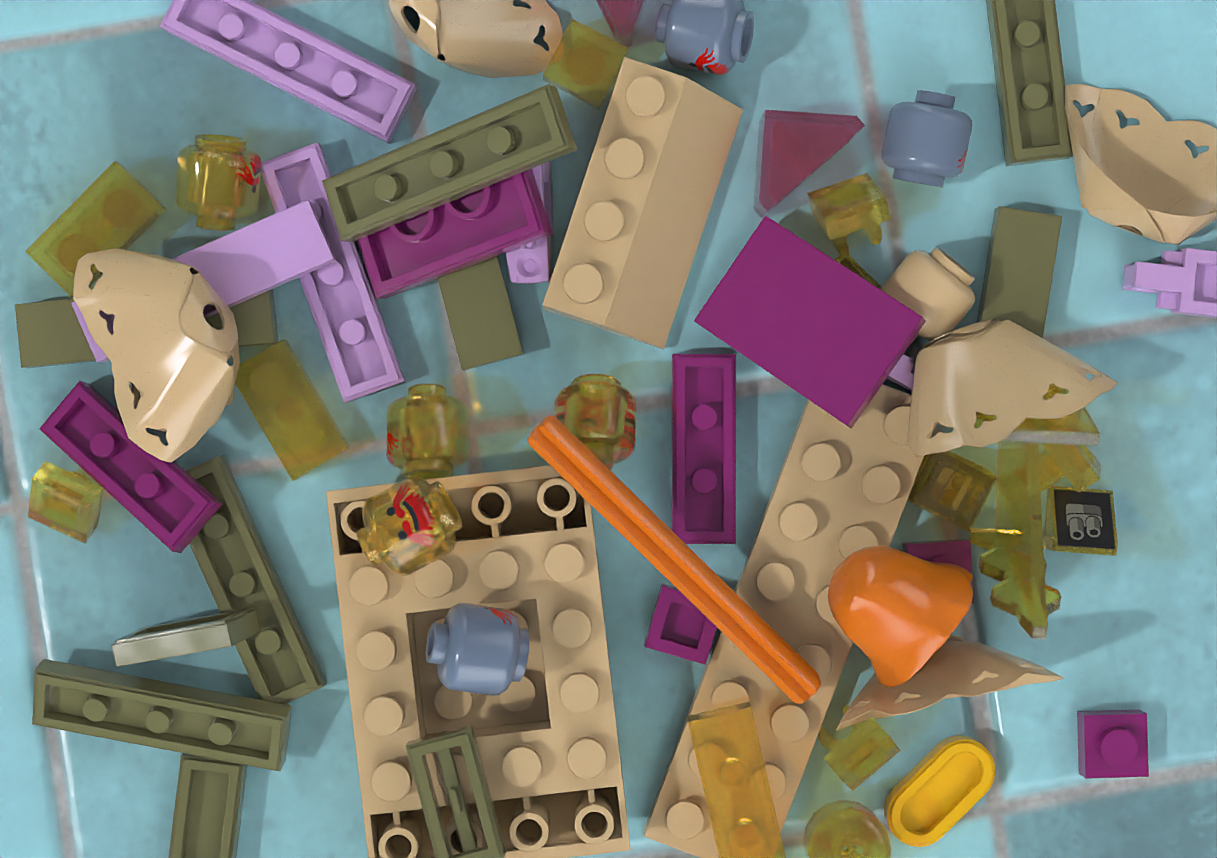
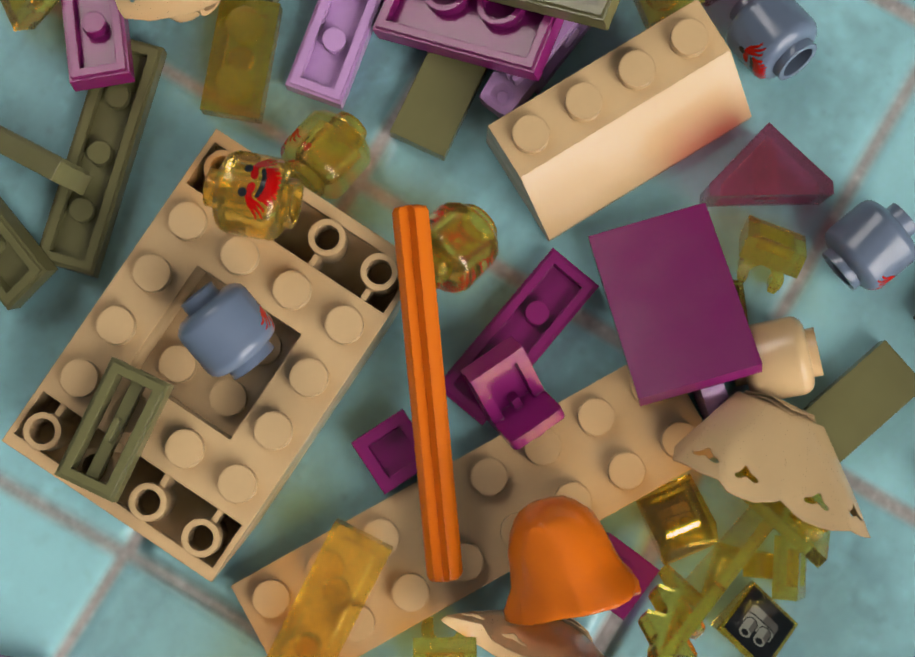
camera: 40 degrees right, 5 degrees down
none -> magenta bracket [460,336,565,450]

